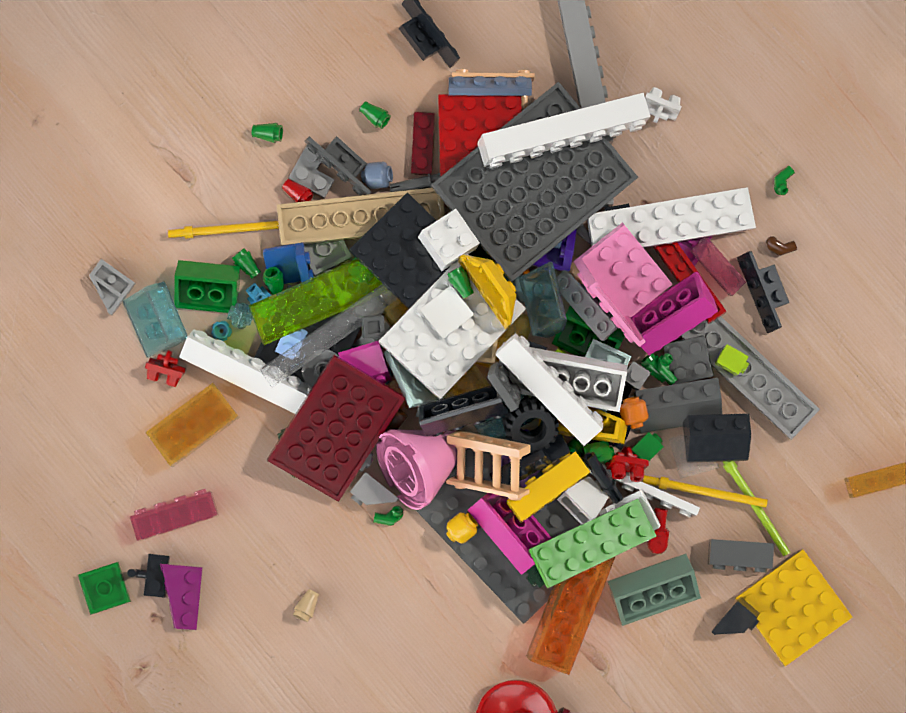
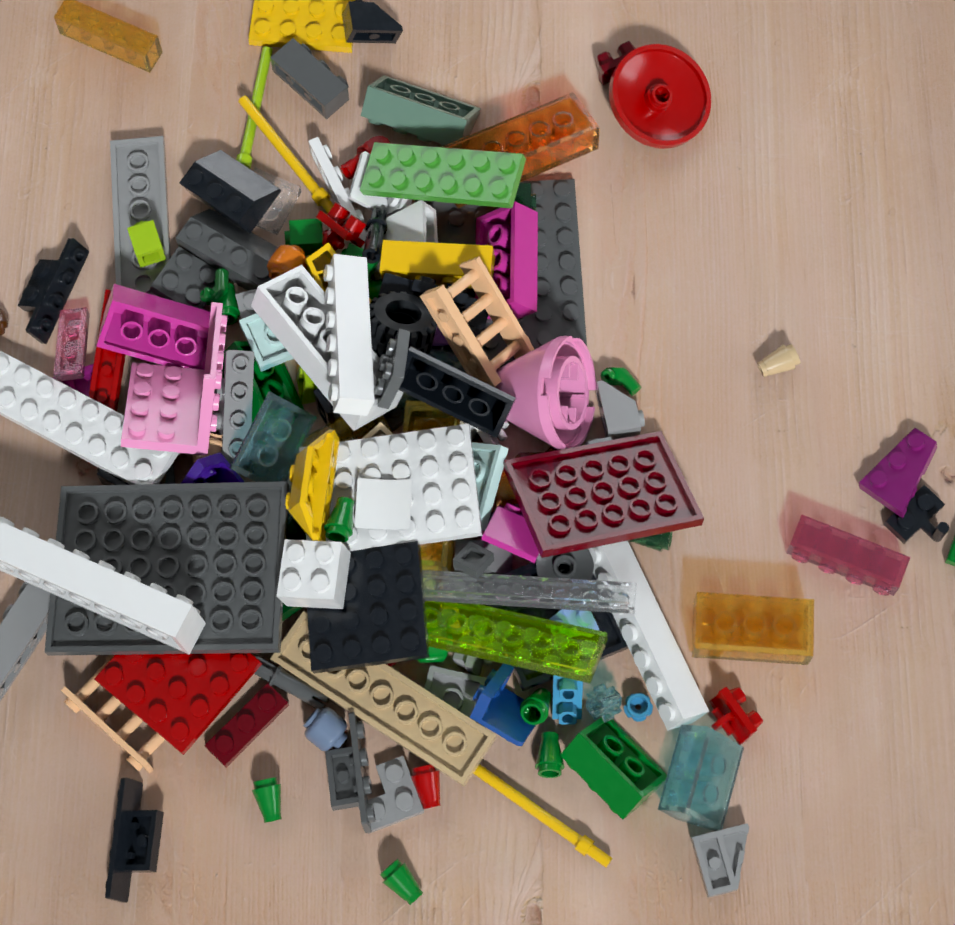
camera: 135 degrees left, 15 degrees down
yellow head [446,513,478,544] -> none
sand blue plate [449,76,532,96] -> none

